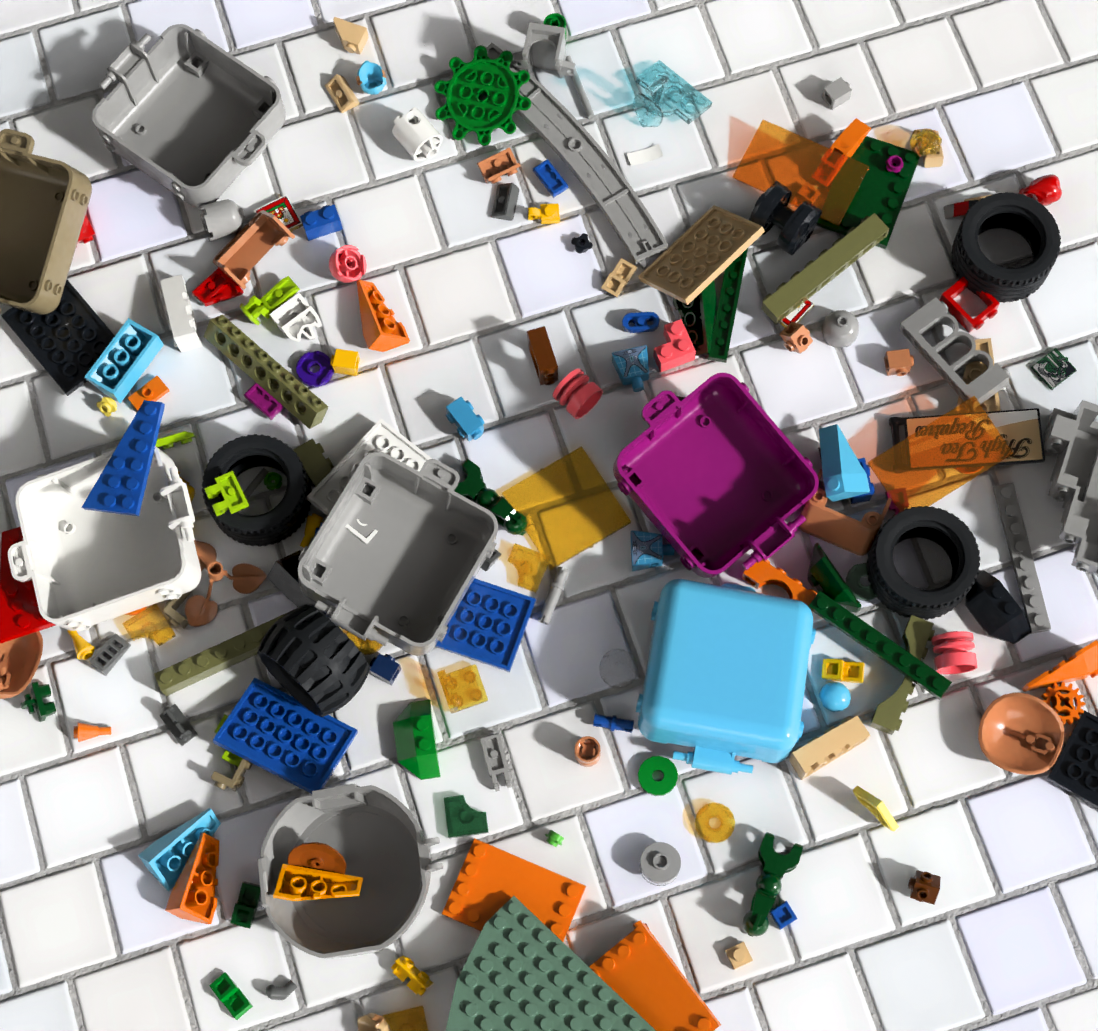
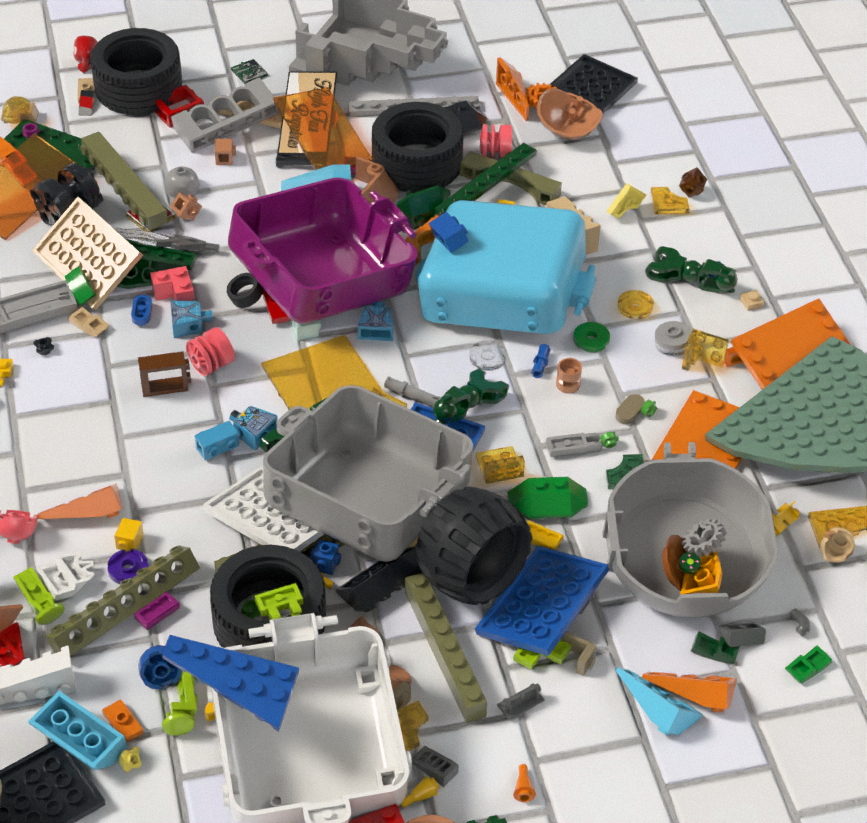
camera: 90 degrees left, 25 degrees down
none -> green slope [64,266,96,305]
none -> piece [116,227,220,251]
none -> blue cylinder [138,645,182,690]
none -> torso [229,406,278,451]
none -> blue brick [428,211,469,253]
none -> dark green piece [433,369,509,425]
none -> yellow plate [527,520,564,551]
none -> bright green plate [600,432,619,448]
none -> dark tan tile [615,394,645,424]
none -> clear yellow tile [650,187,690,214]
none -> dark green tile [679,553,701,574]
none -> clear yellow bracket [682,329,729,371]
none -> light grey gear [682,518,727,558]
none -> dark grey slope [719,622,766,647]

